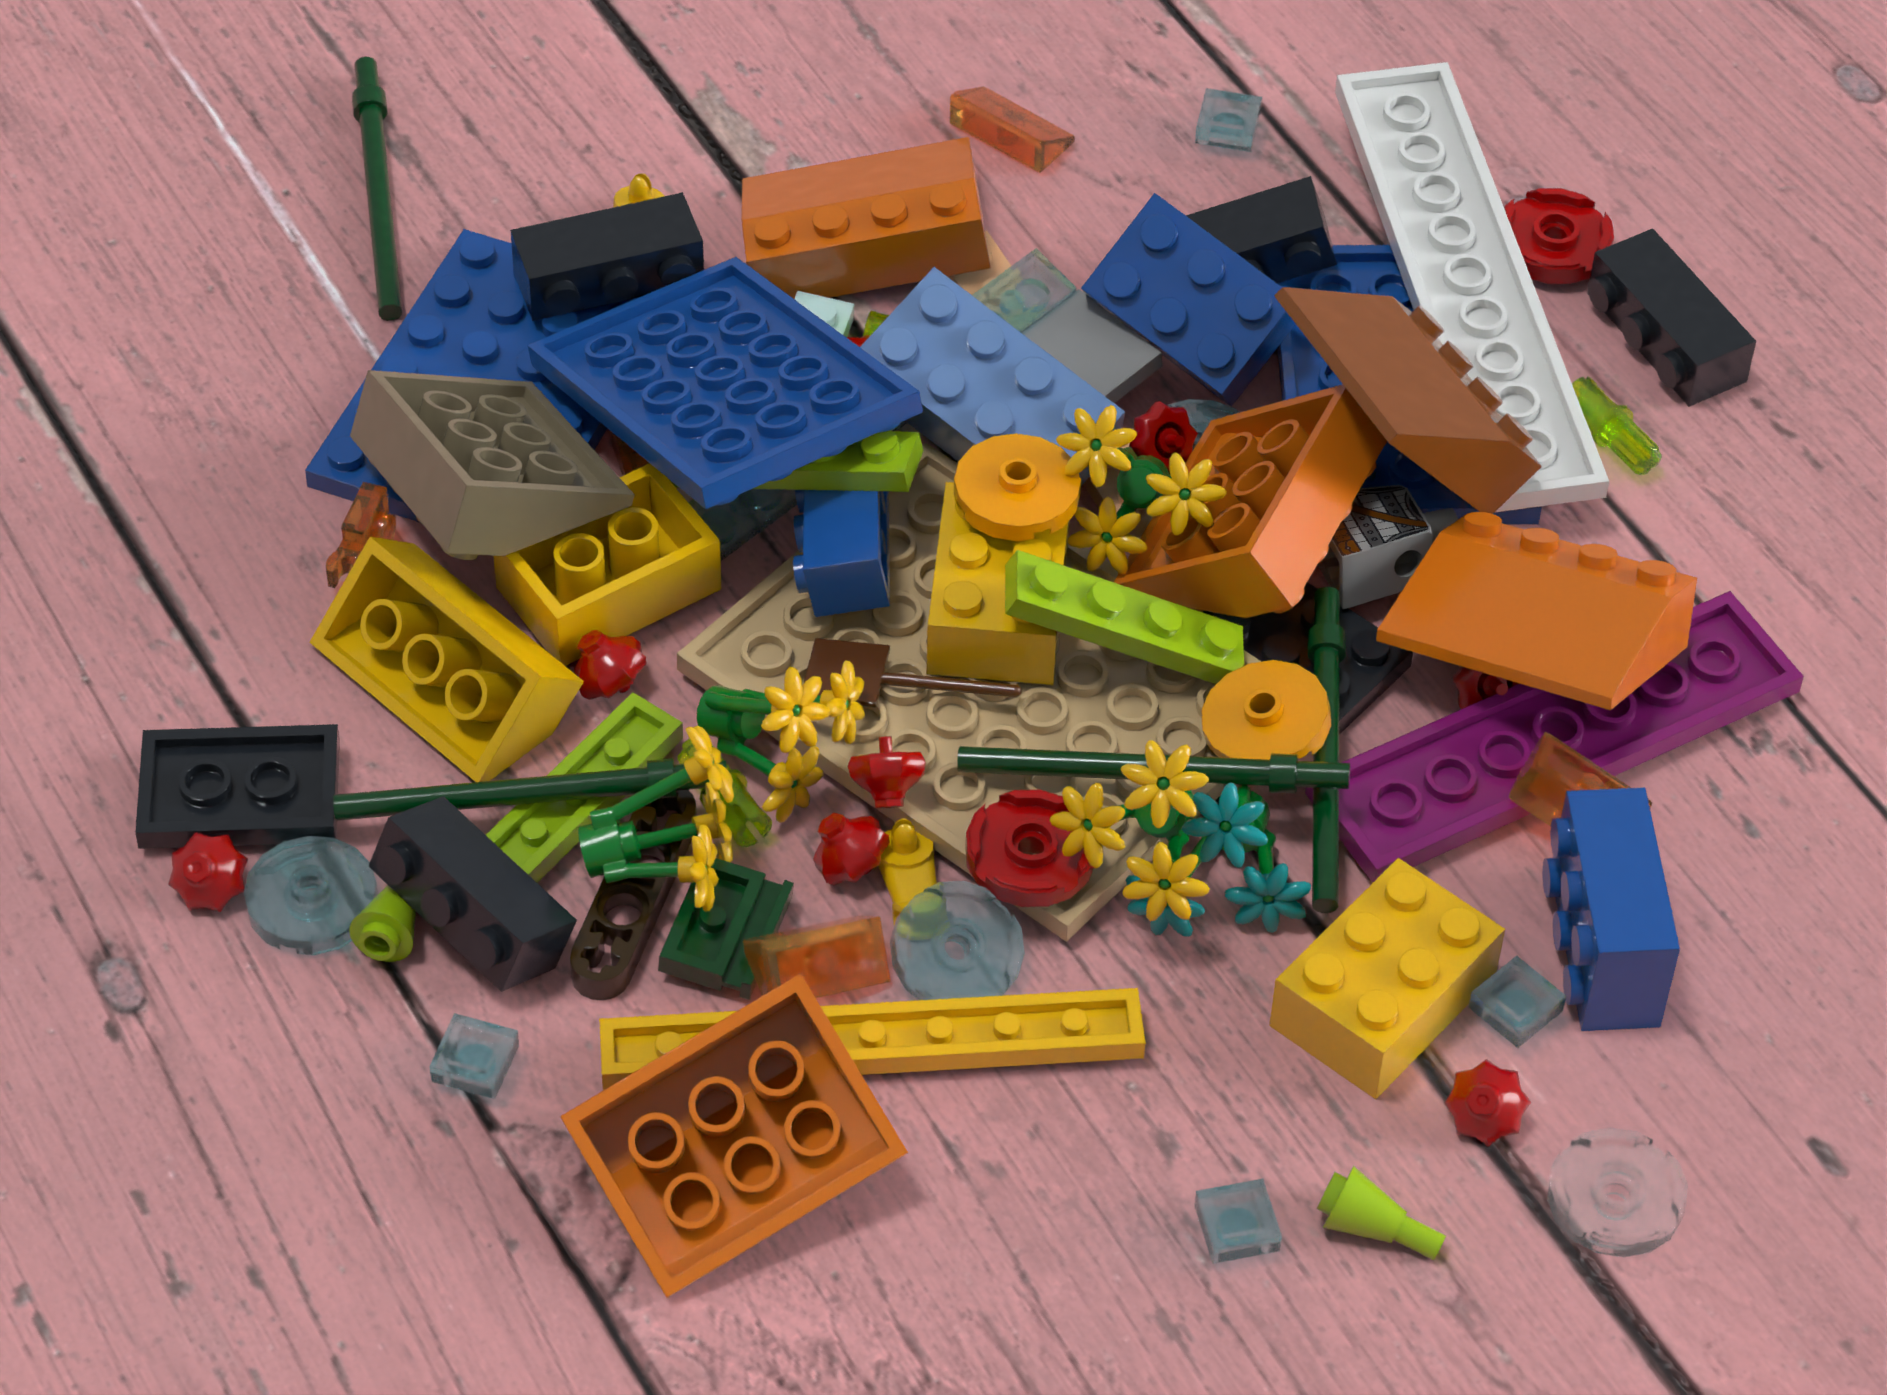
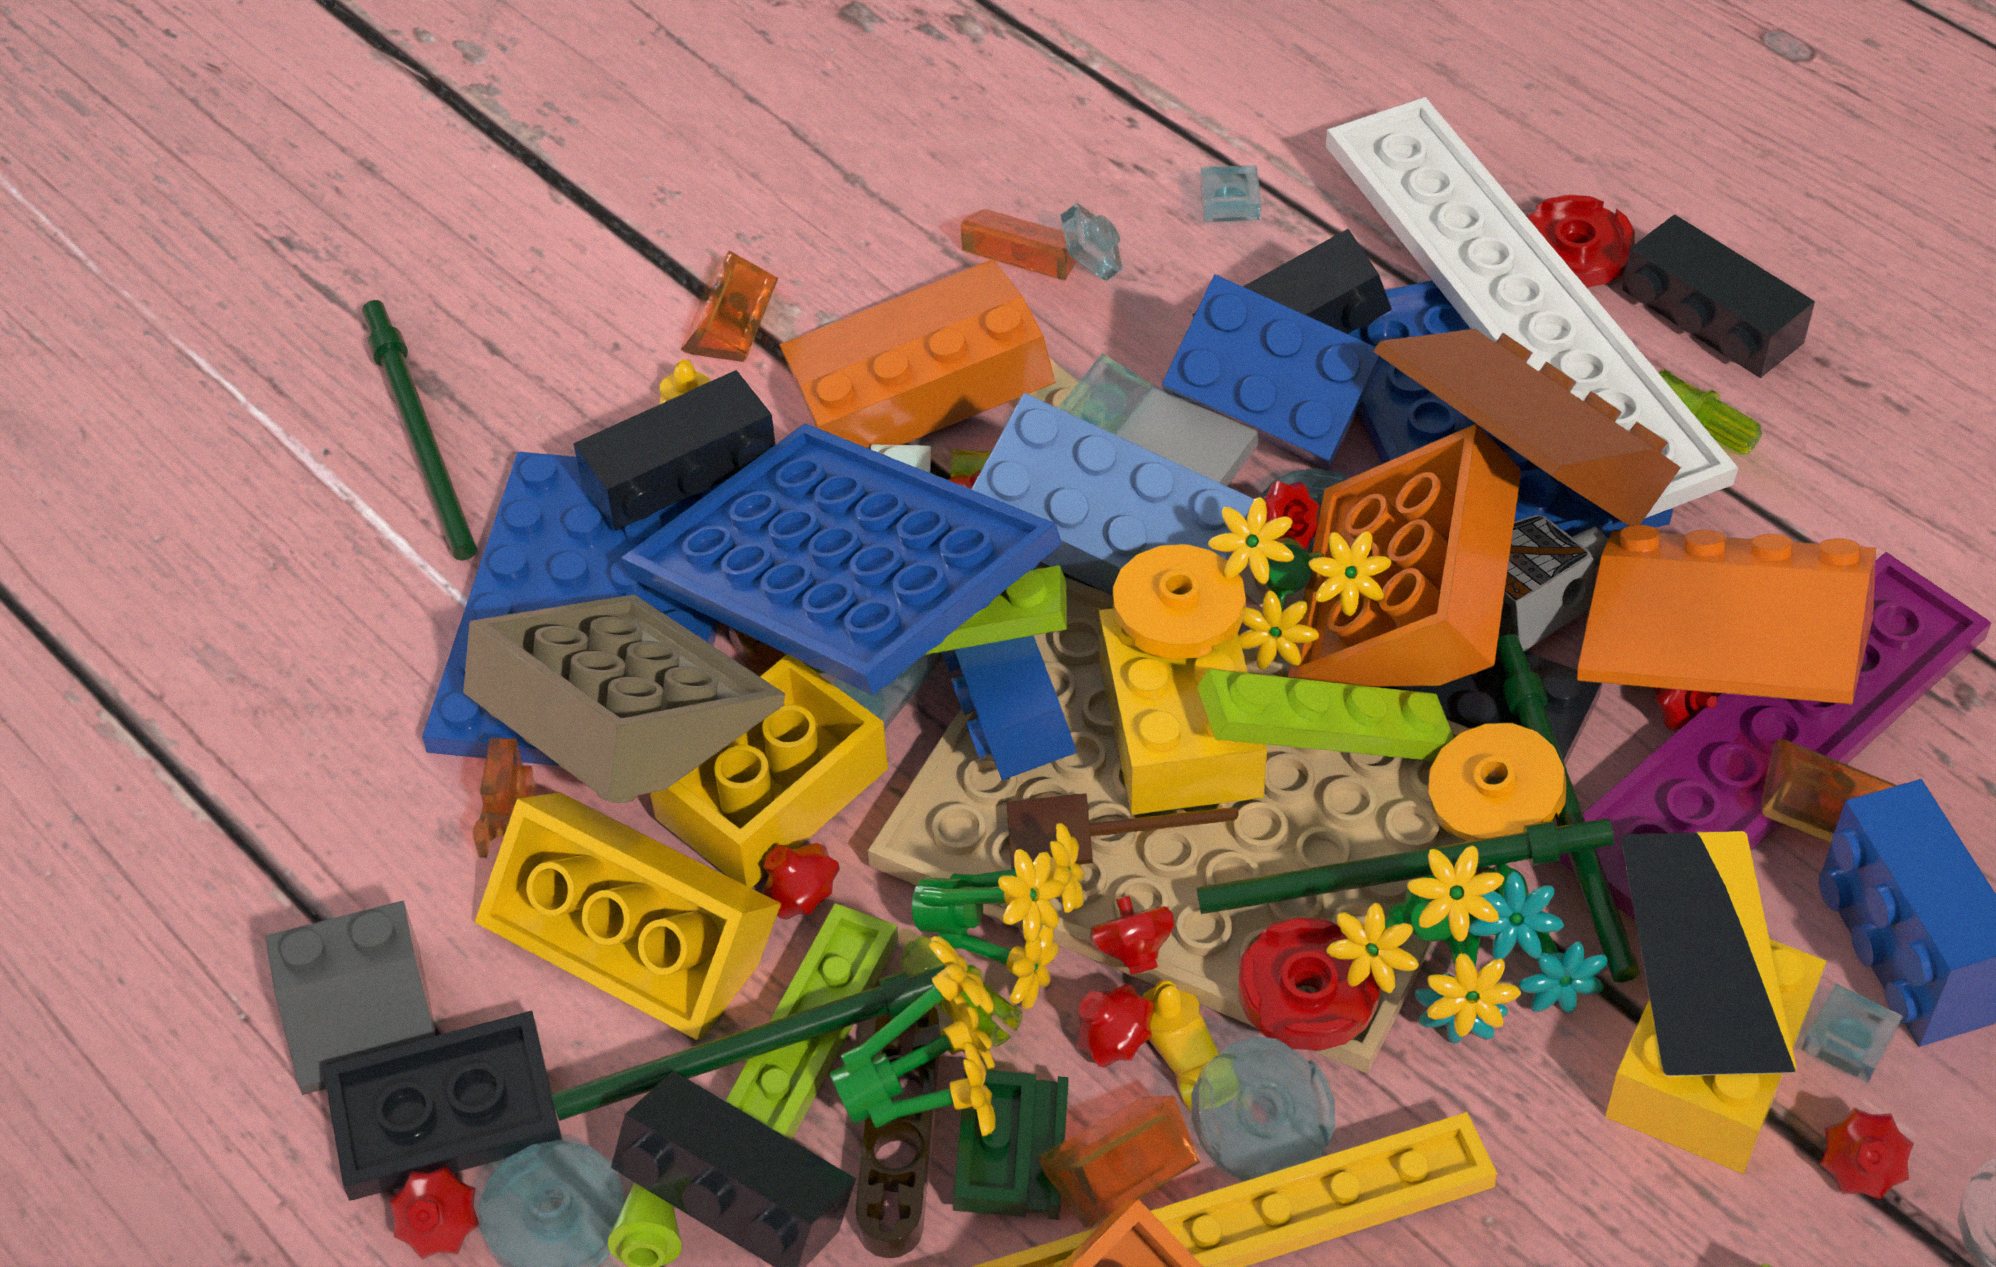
camera: 10 degrees left, 0 degrees up
none -> dark grey slope [265,900,437,1095]
none -> clear orange slope [681,250,778,362]
none -> clear light blue plate [1060,202,1123,281]
none -> black sticker [1621,831,1797,1076]

